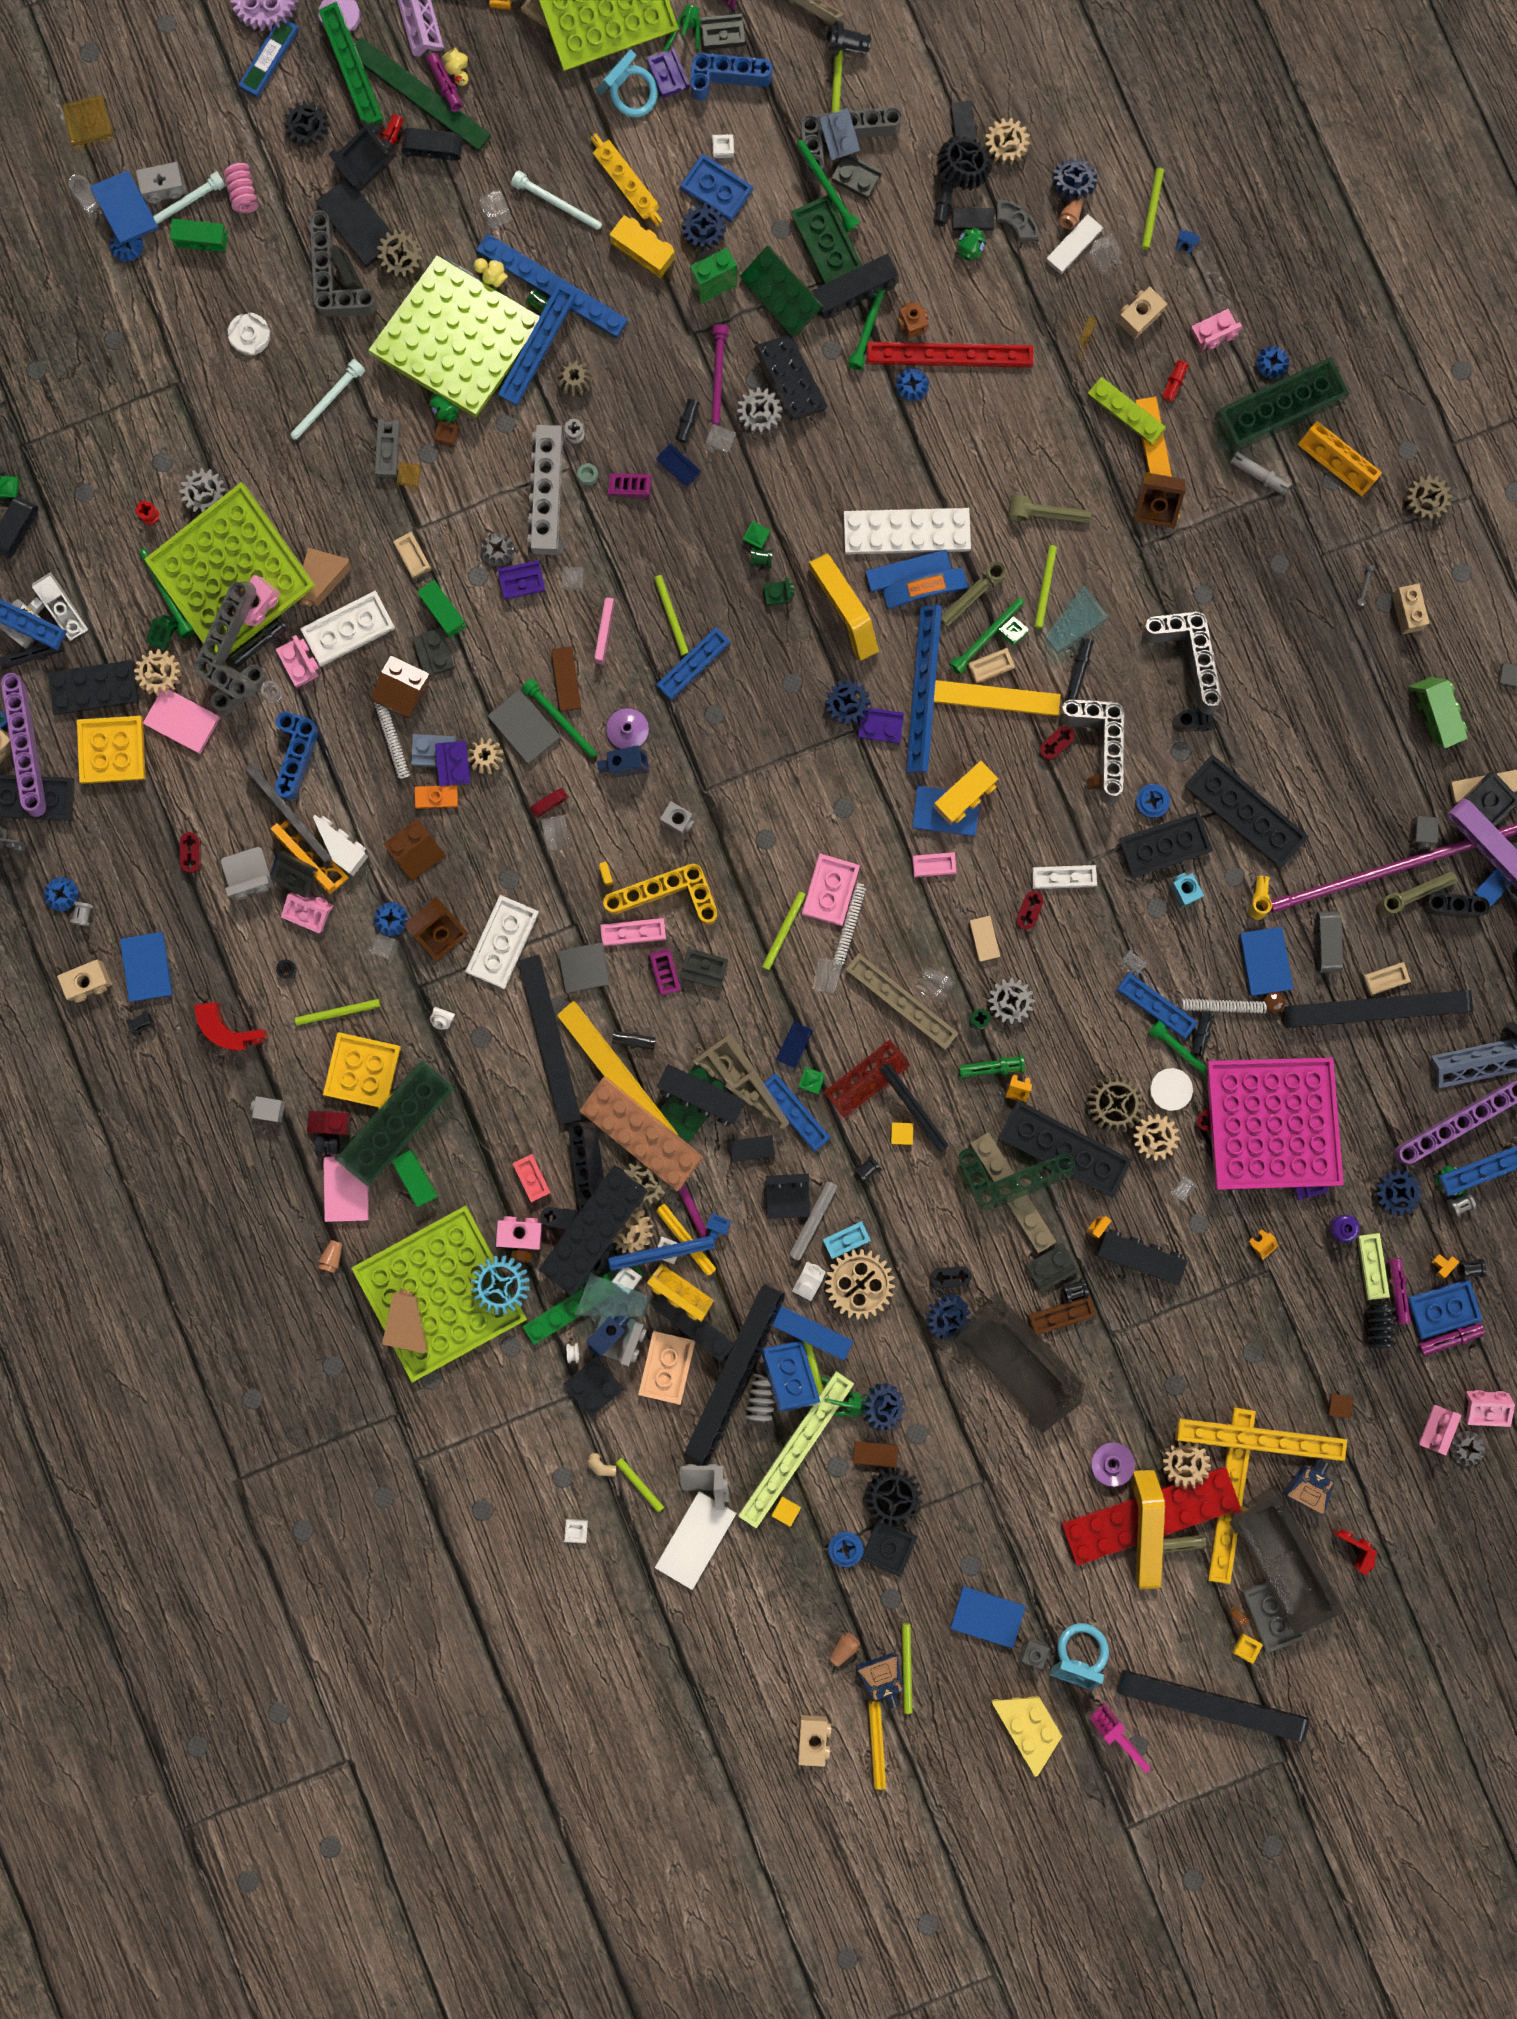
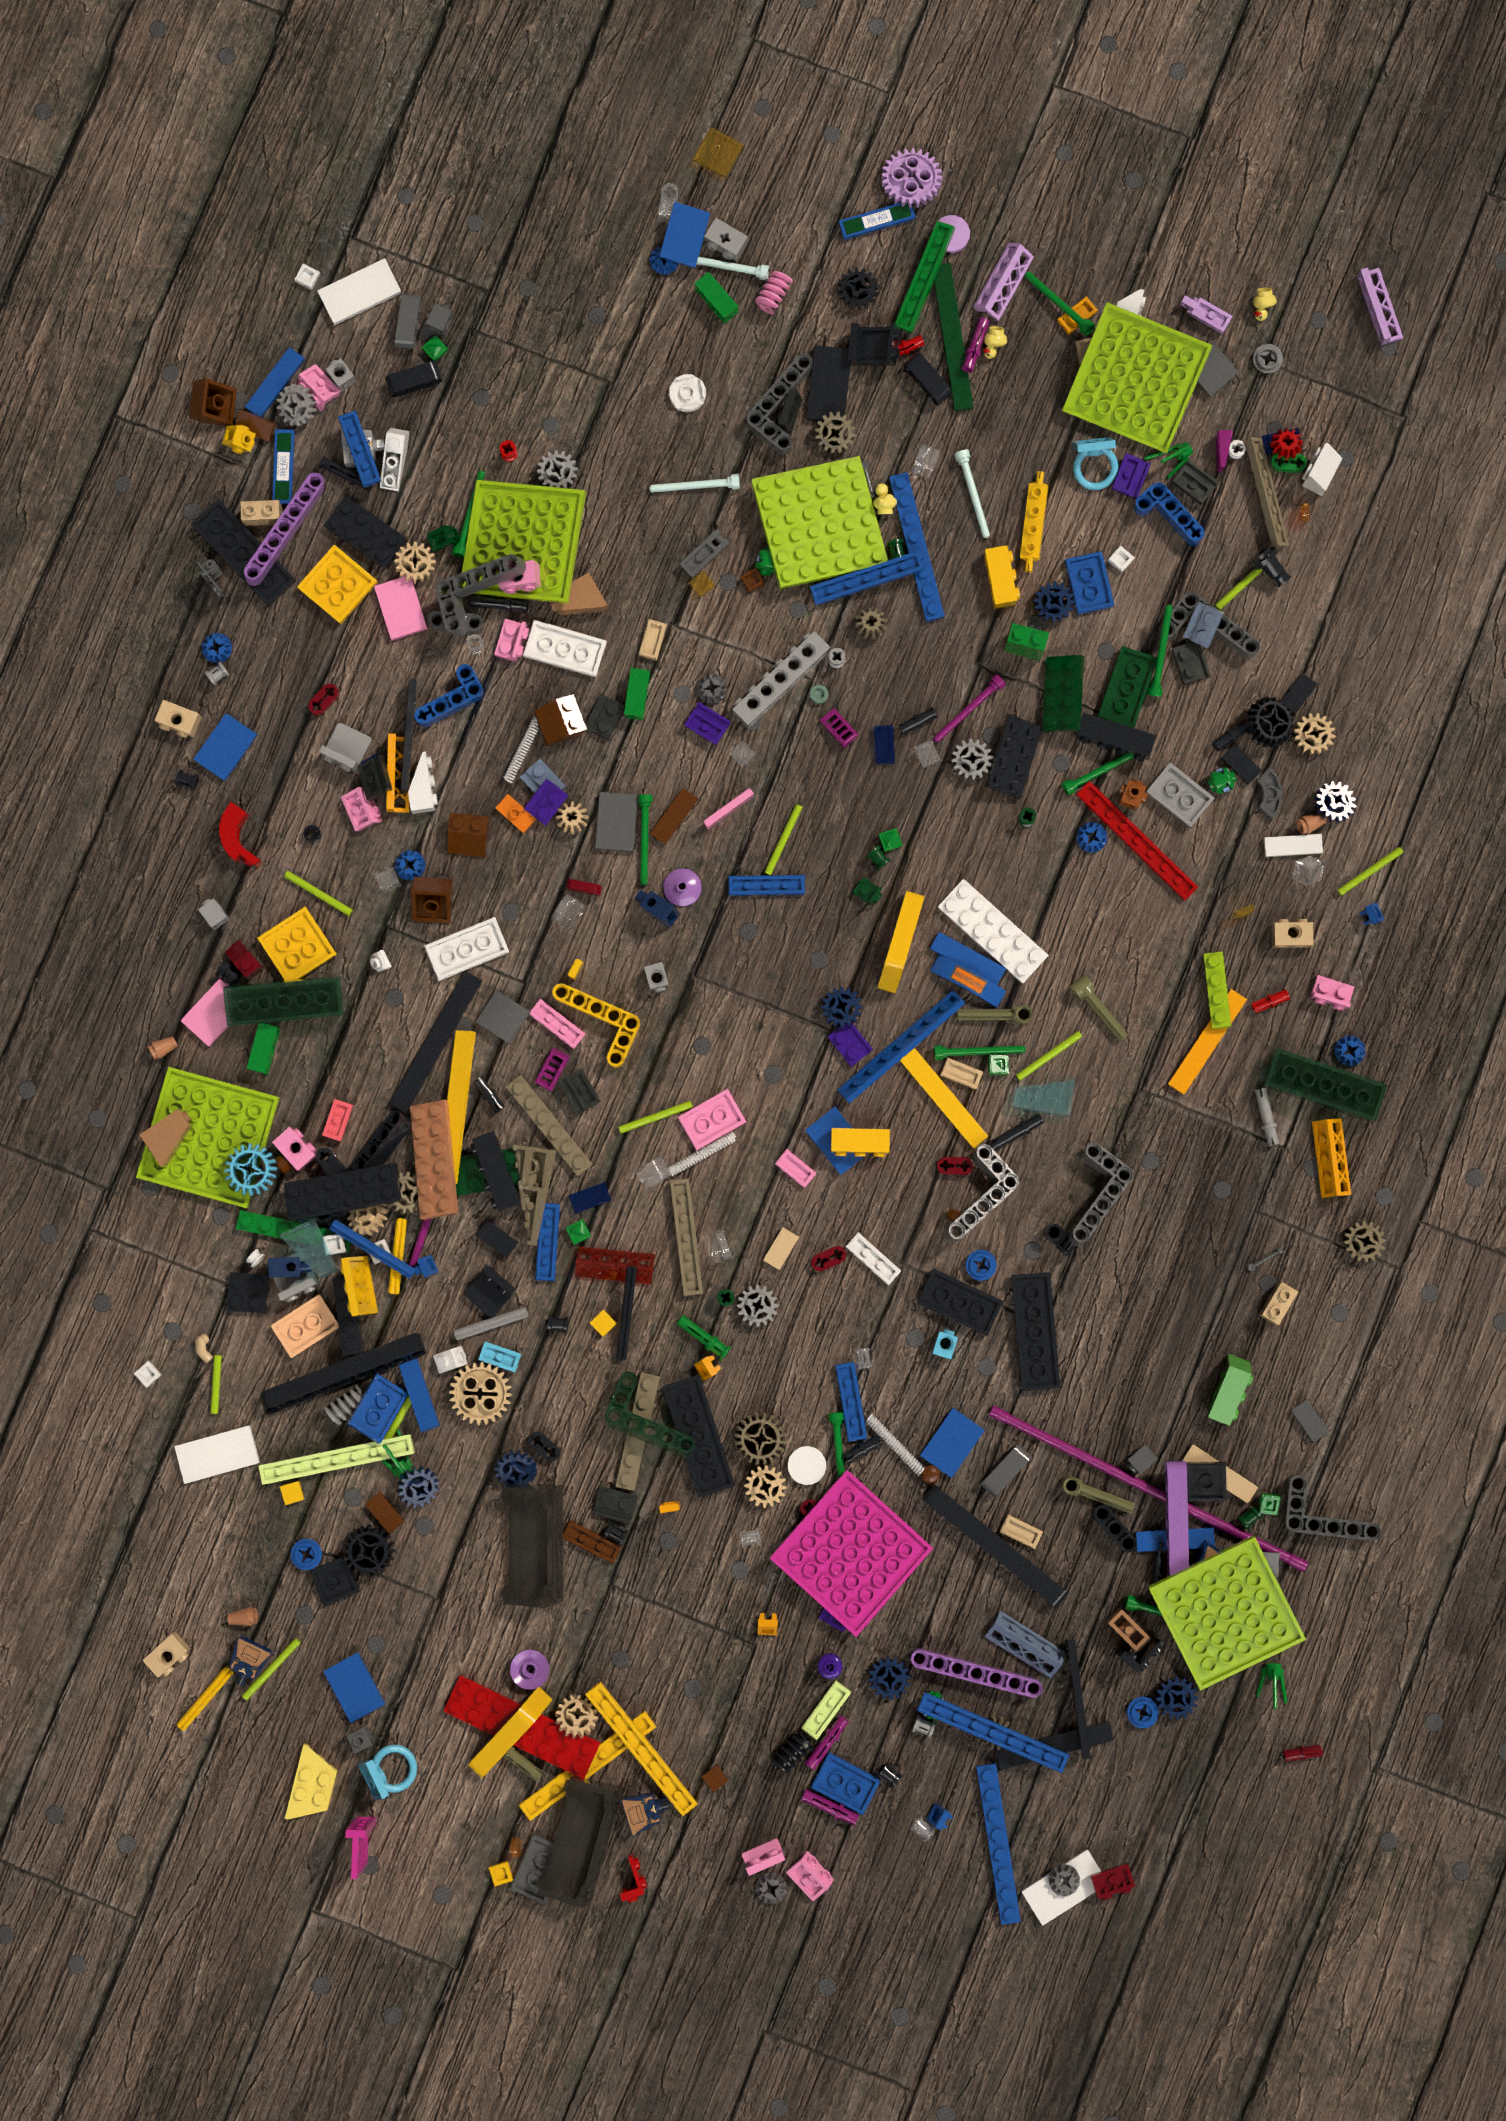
camera: 55 degrees right, 0 degrees up
light grey bracket [680,1464,729,1510] -> none
black brick [1094,1229,1187,1285] -> none
black beam [1117,1670,1310,1742] -> none
reddish brown slope [1134,472,1186,528] -> none
yellow pin [1248,876,1272,920] -> none
light orange tile [1431,1254,1459,1280] -> none
none -> dark tan plate [506,1075,593,1177]
none -> dark green bush [1018,807,1037,827]
none -> light grey plate [1146,762,1214,828]

